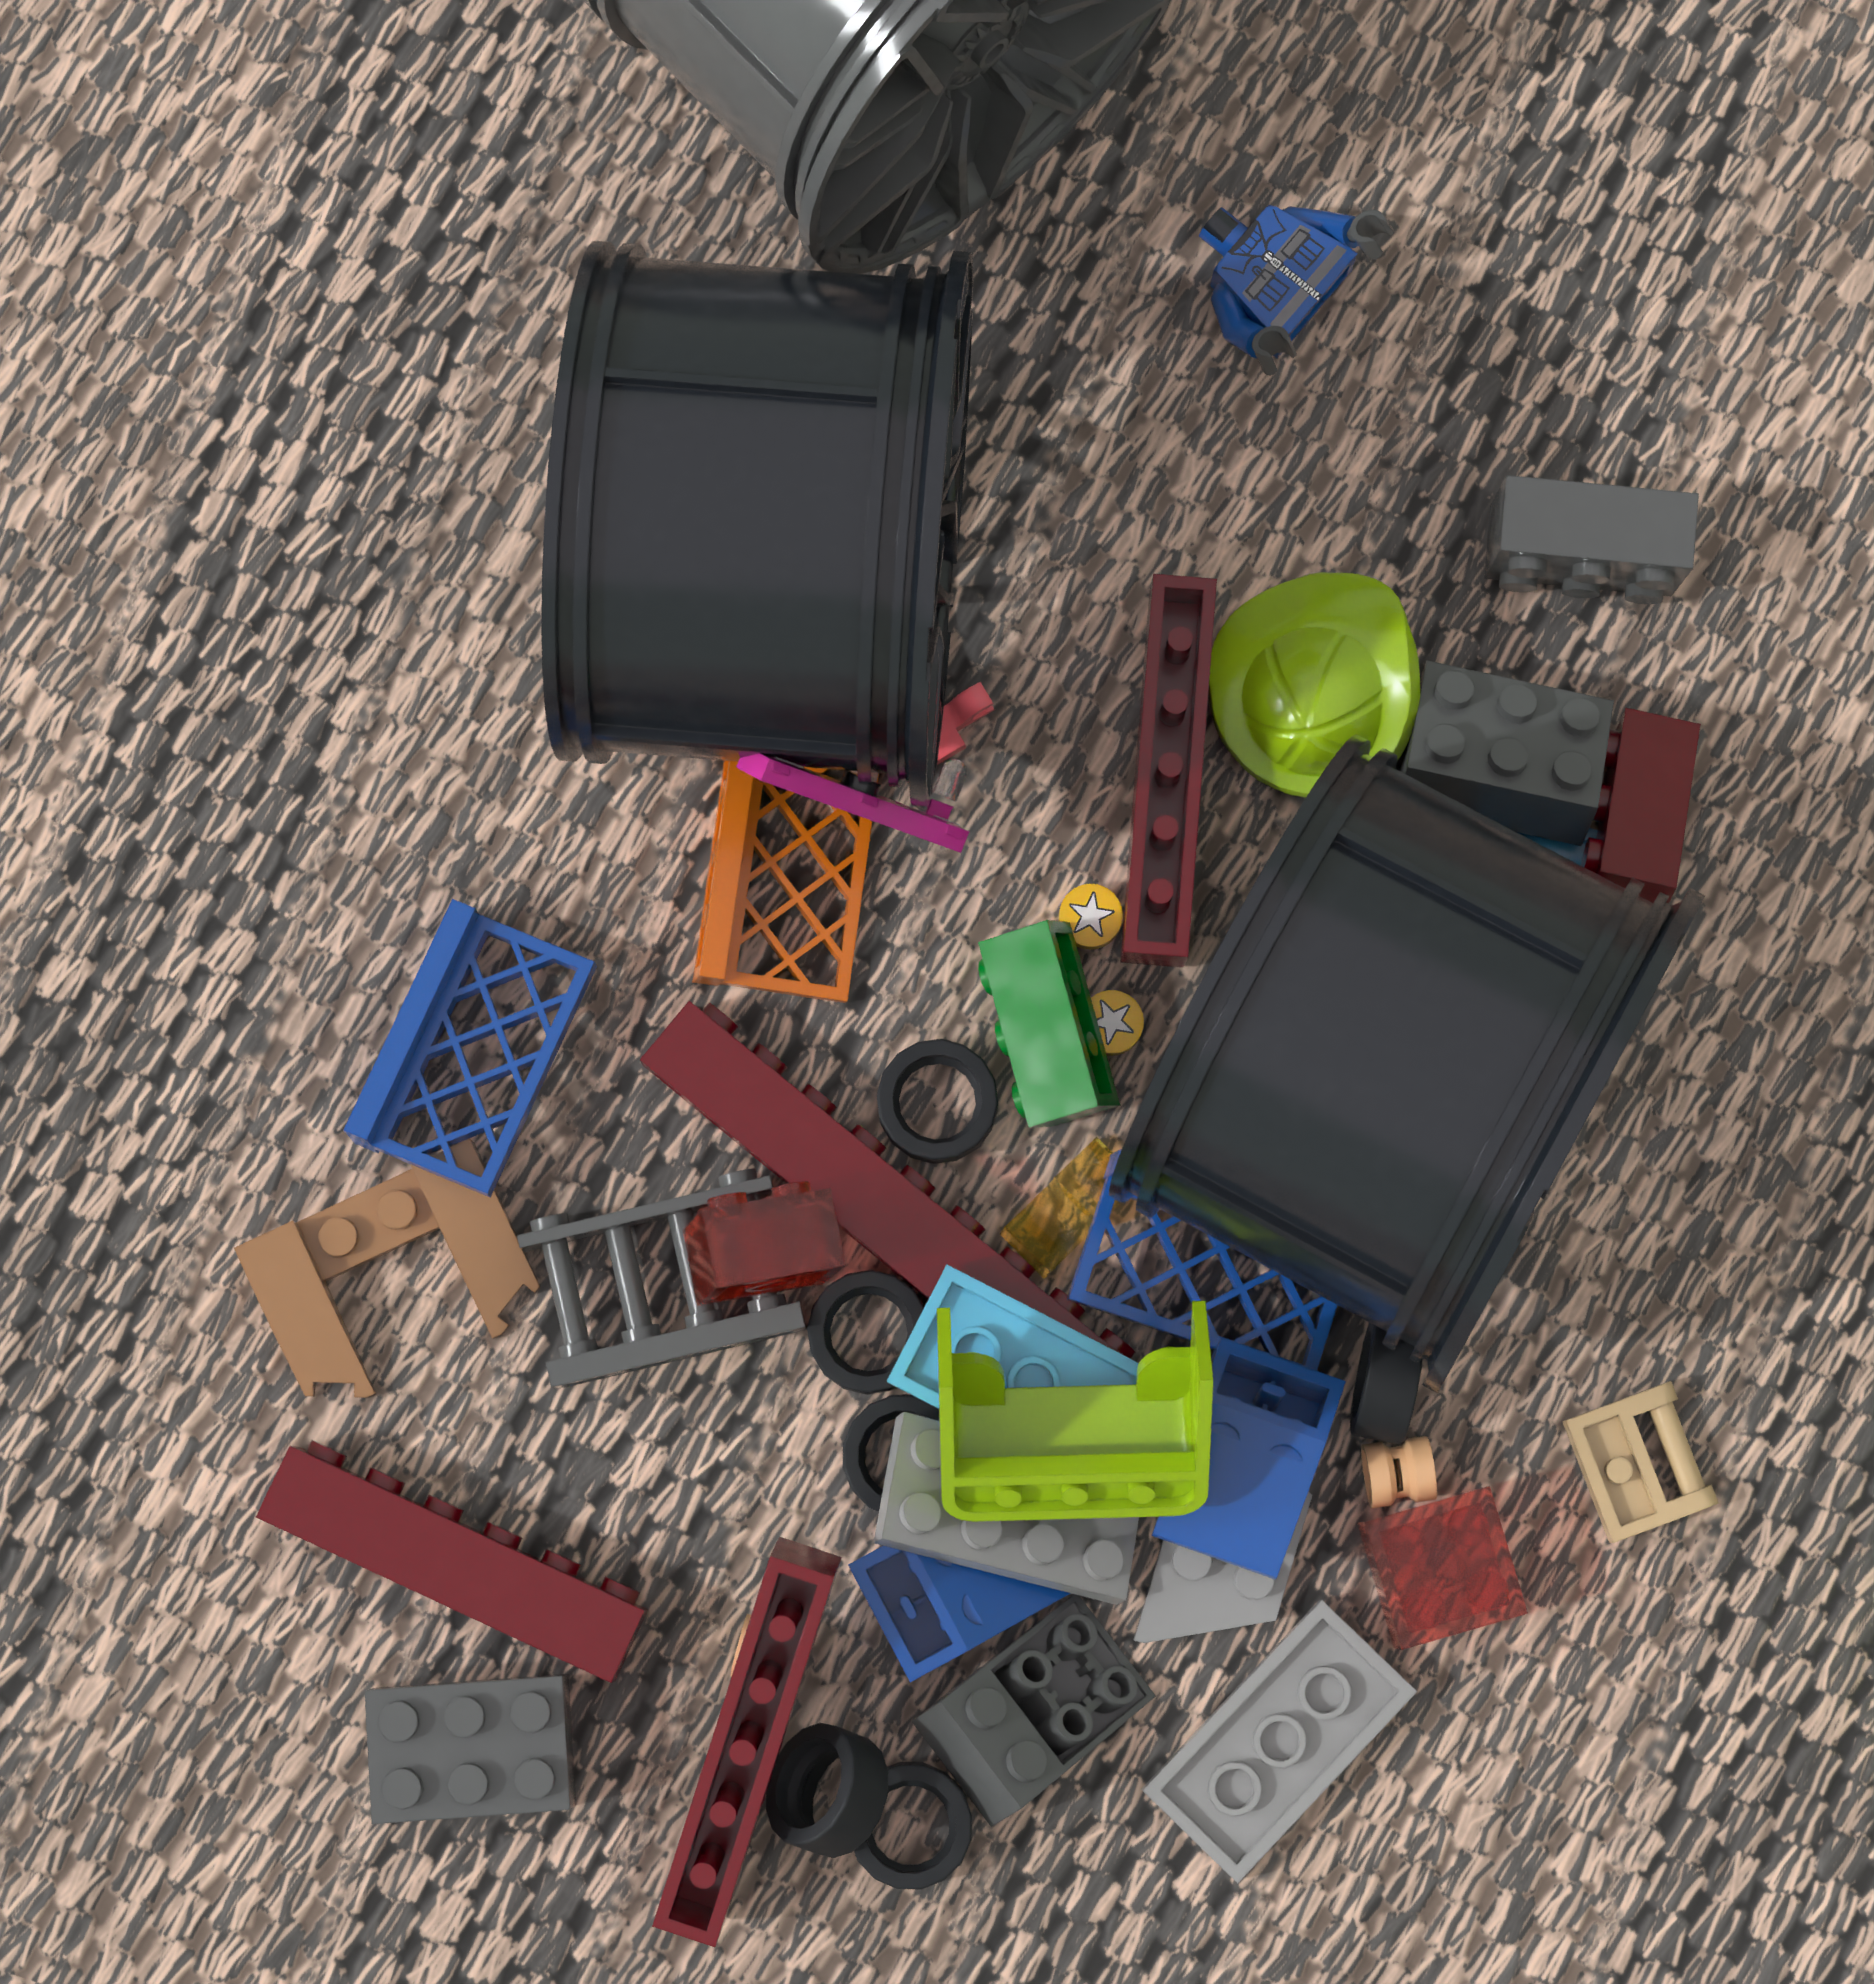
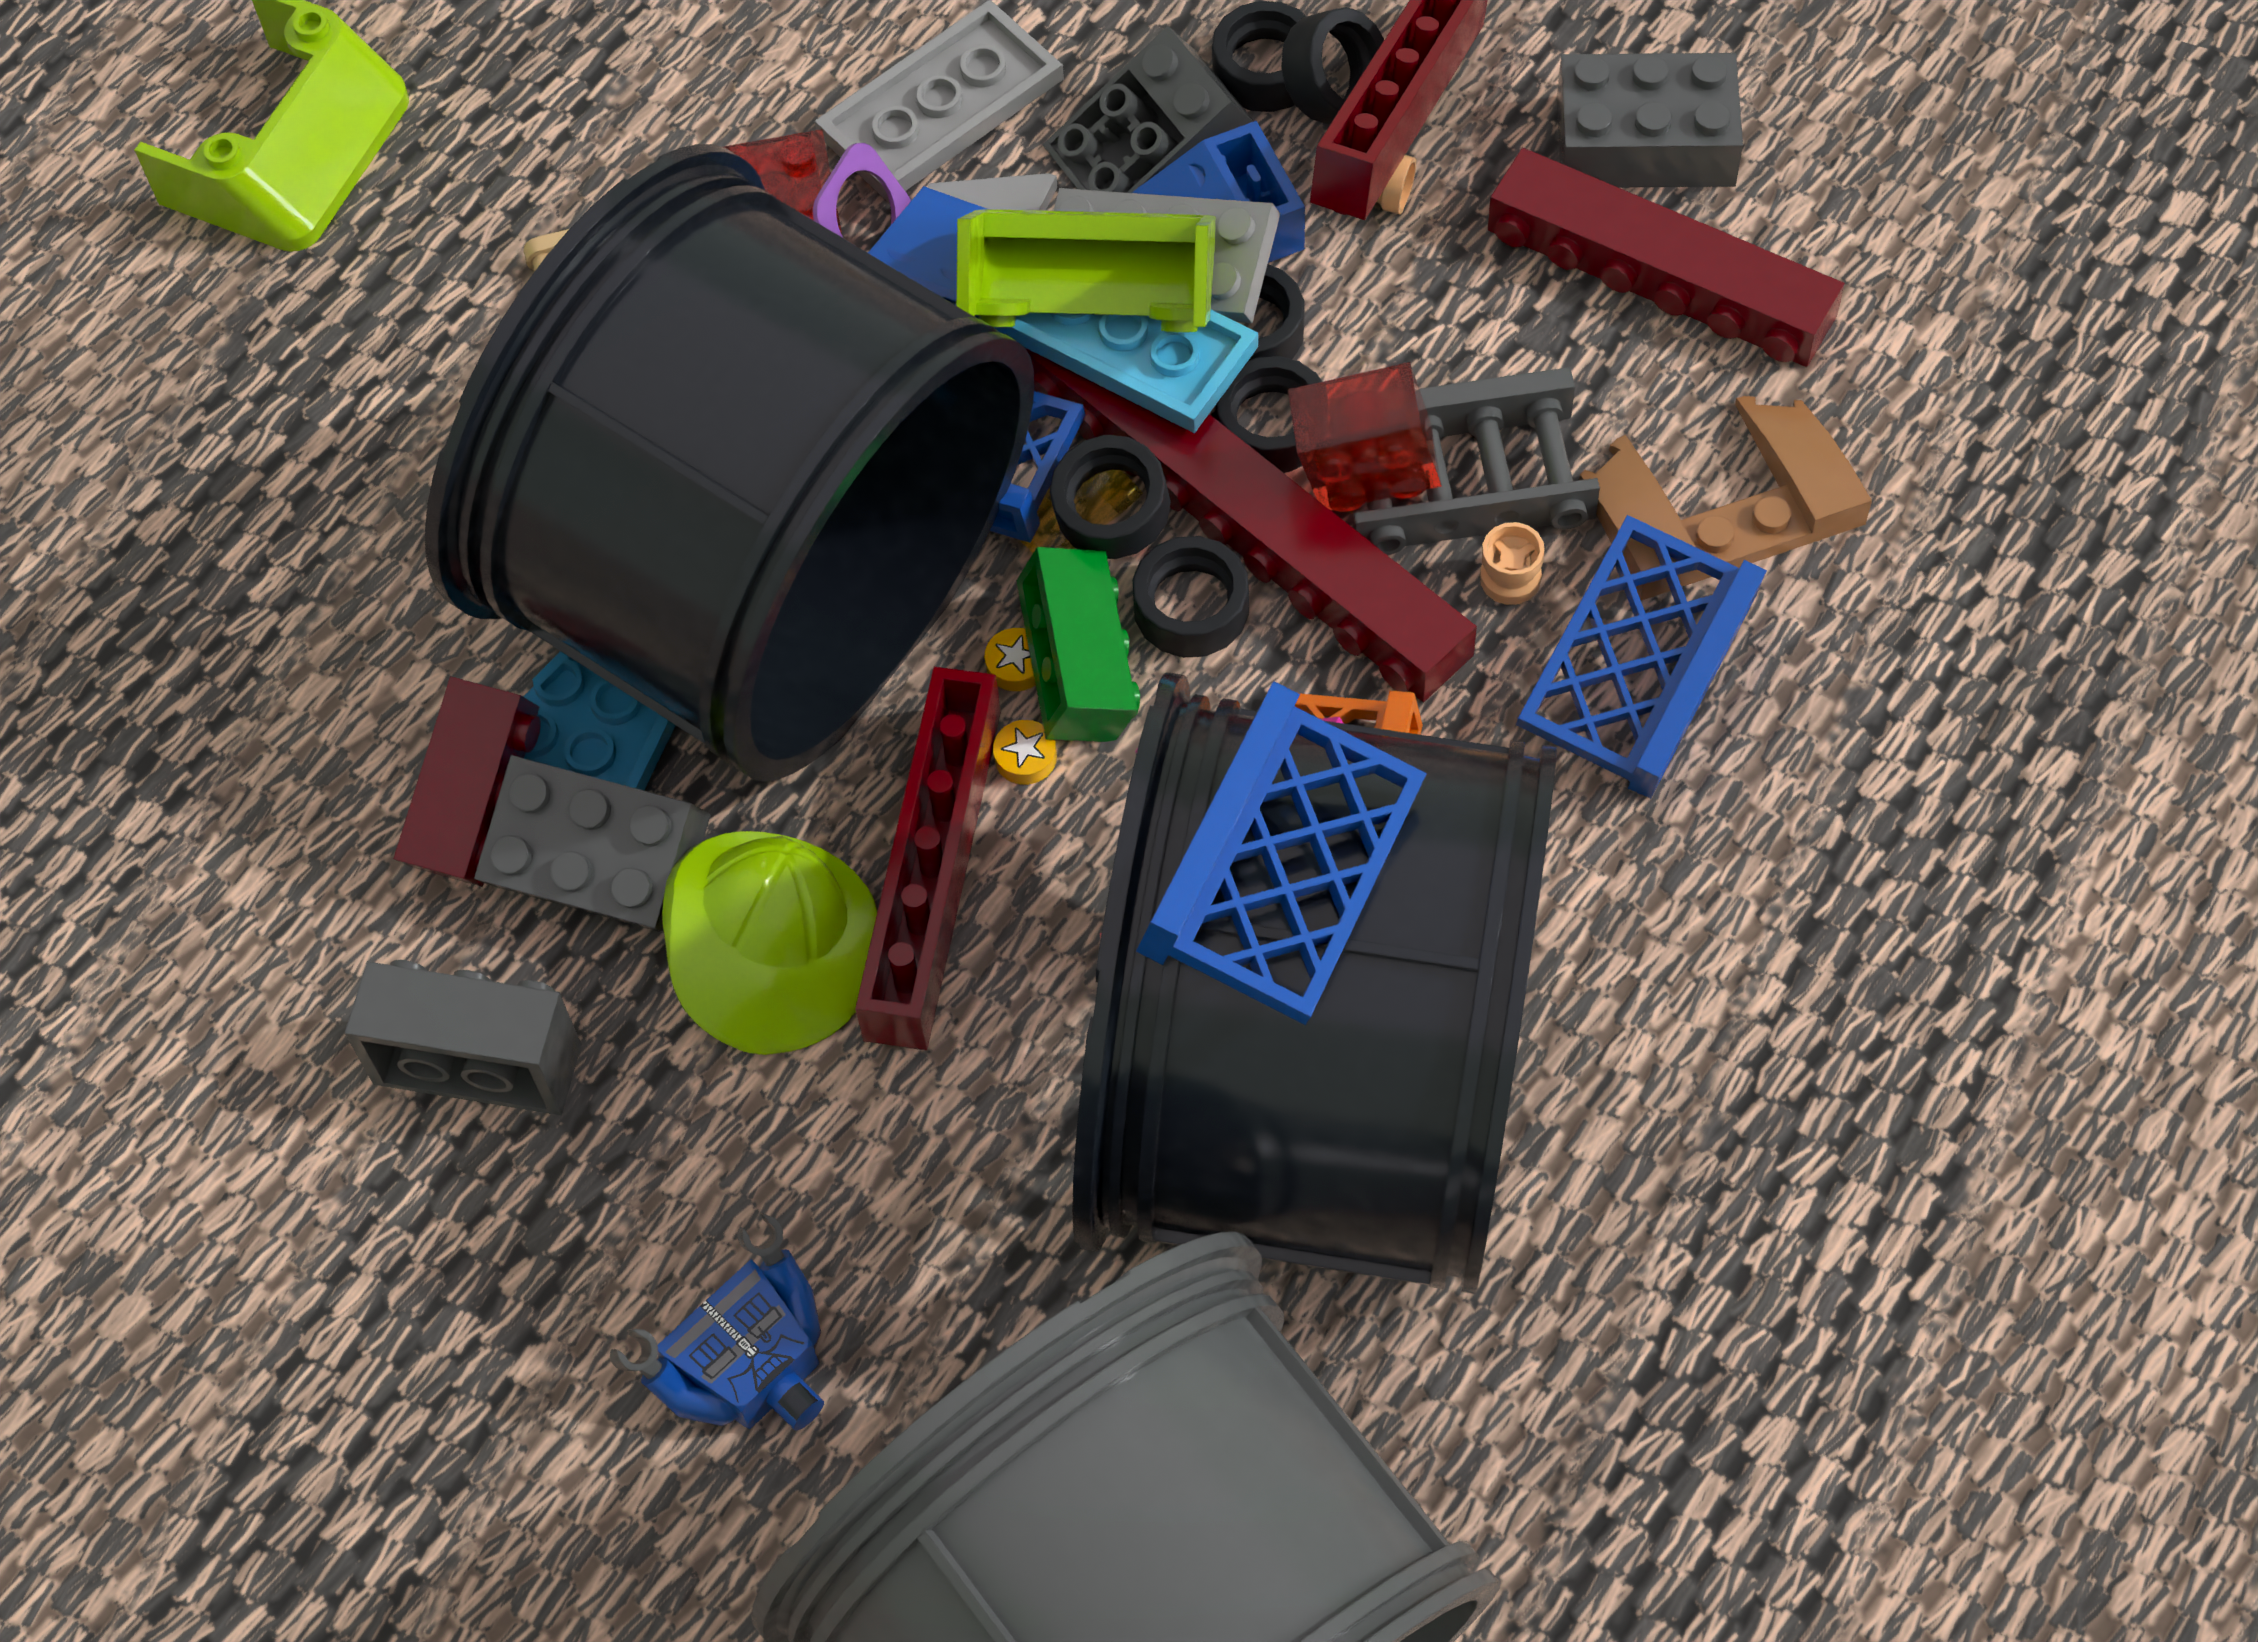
camera: 170 degrees left, 20 degrees down
none -> medium lavender piece [813,143,911,238]
none -> black tyre [1049,435,1171,559]
none -> blue fence [1136,681,1427,1025]
none -> light nougat wheel [1480,522,1544,605]

